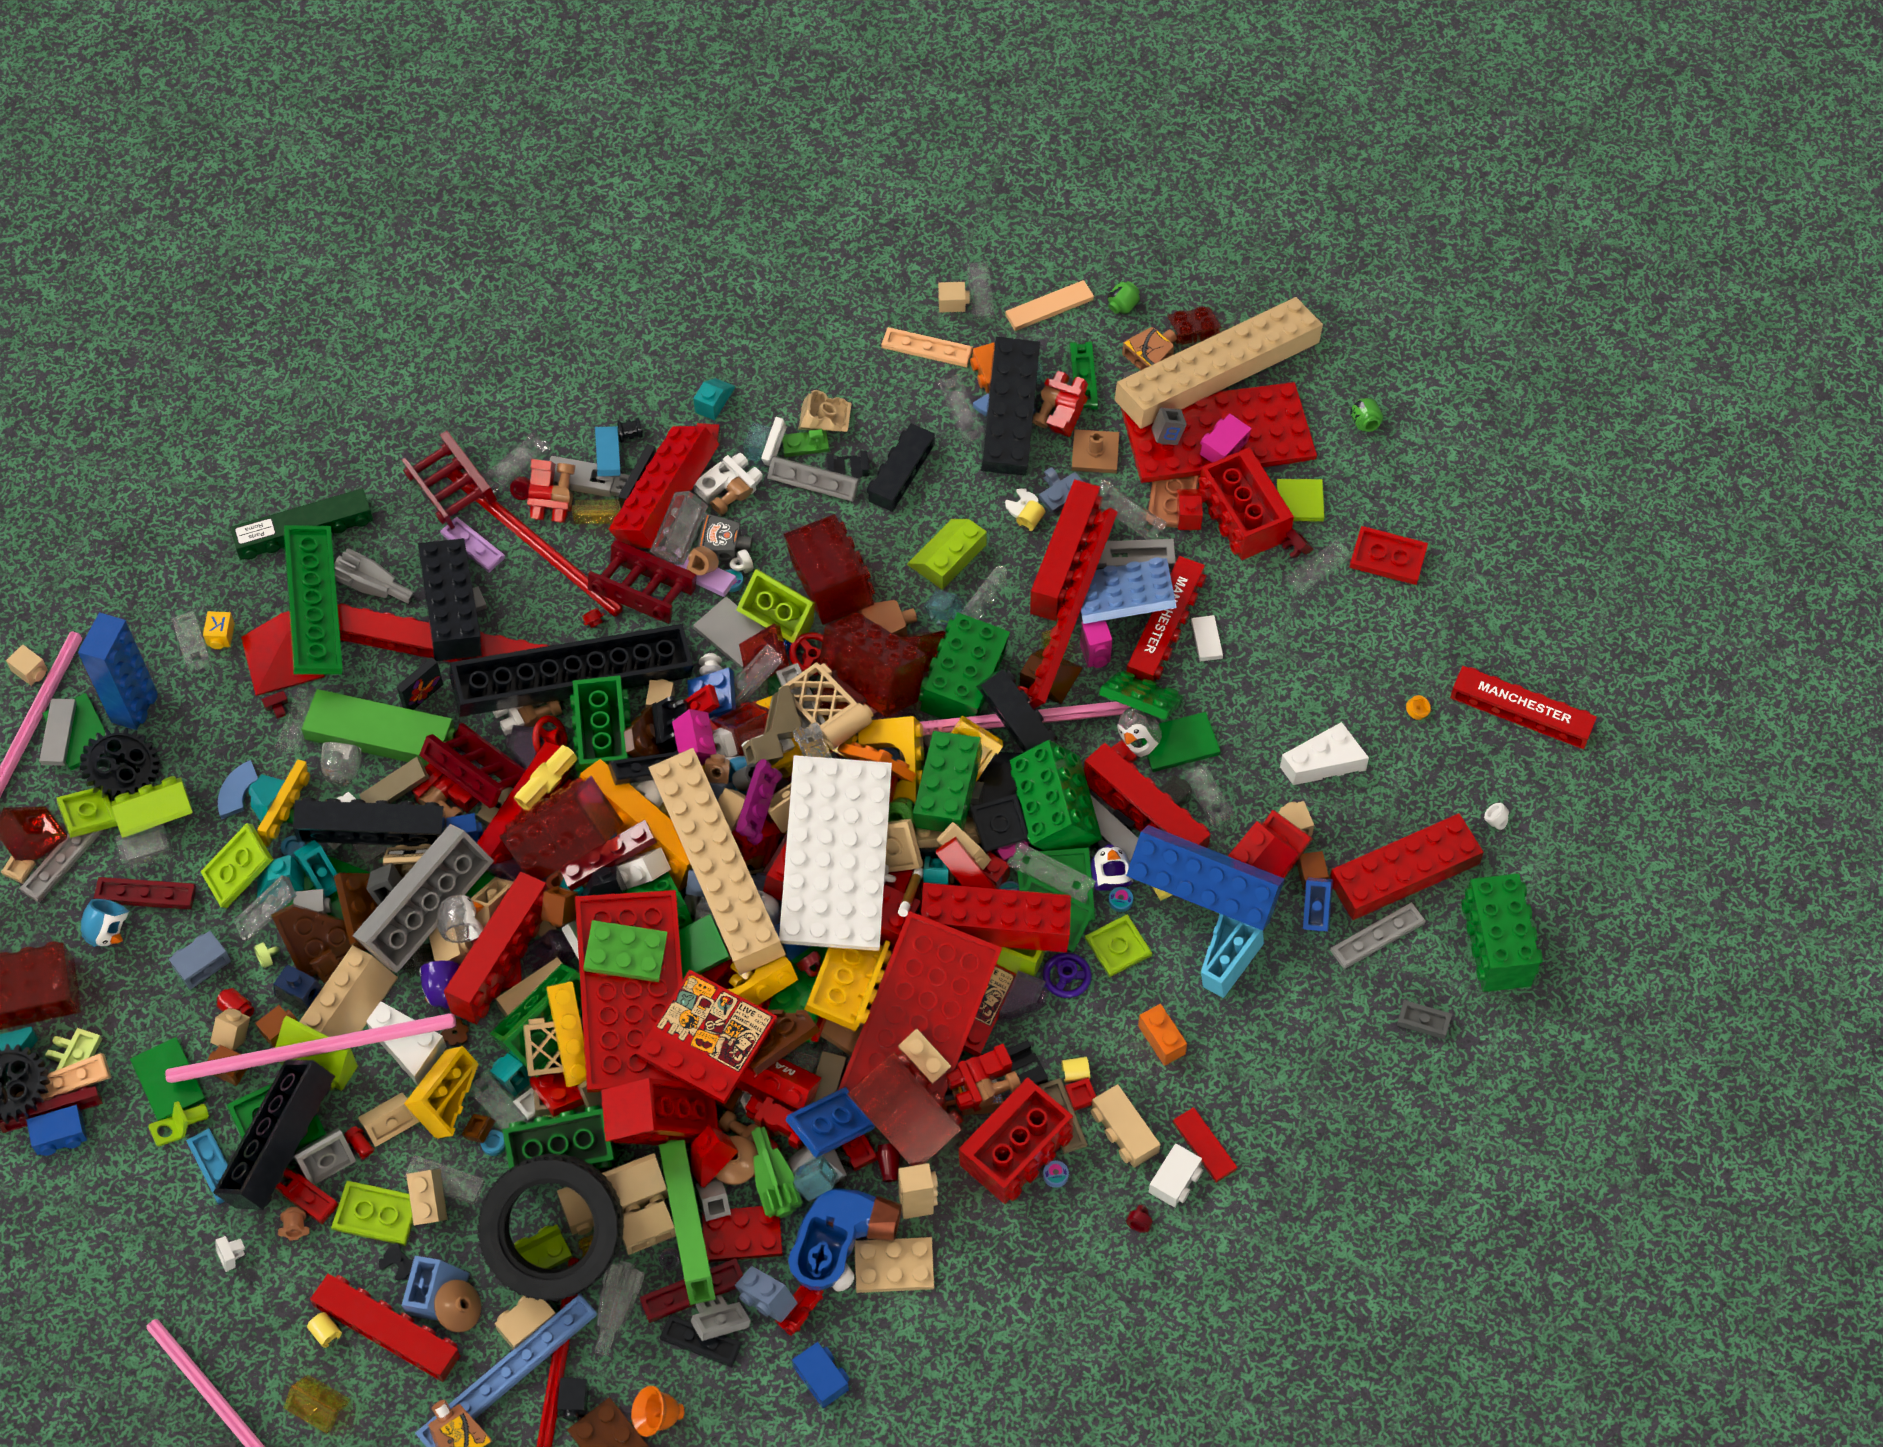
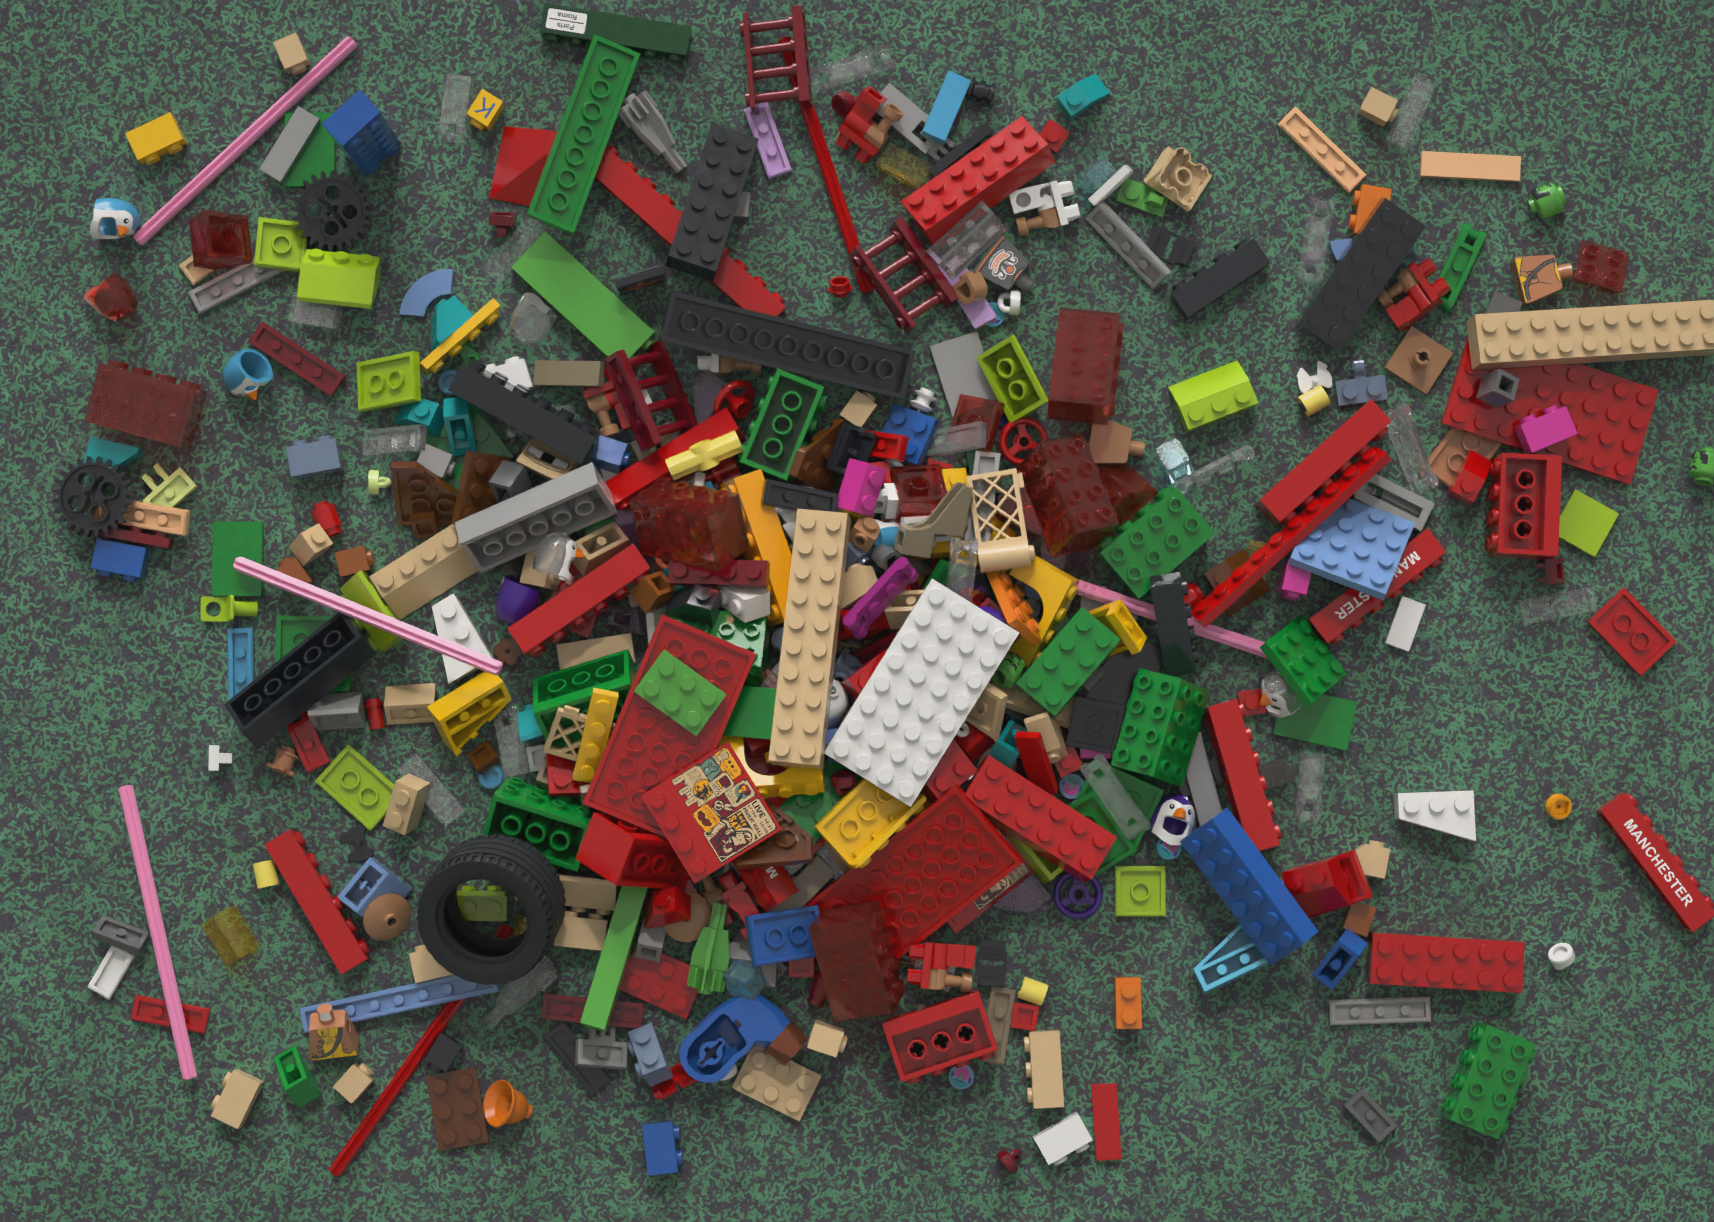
camera: 30 degrees right, 25 degrees up
dark blue torso [273,965,322,1013] -> none
hinge [659,1247,681,1270] -> none
pearl gold bar [898,868,923,917] -> none
tan brick [898,1029,951,1084] -> none

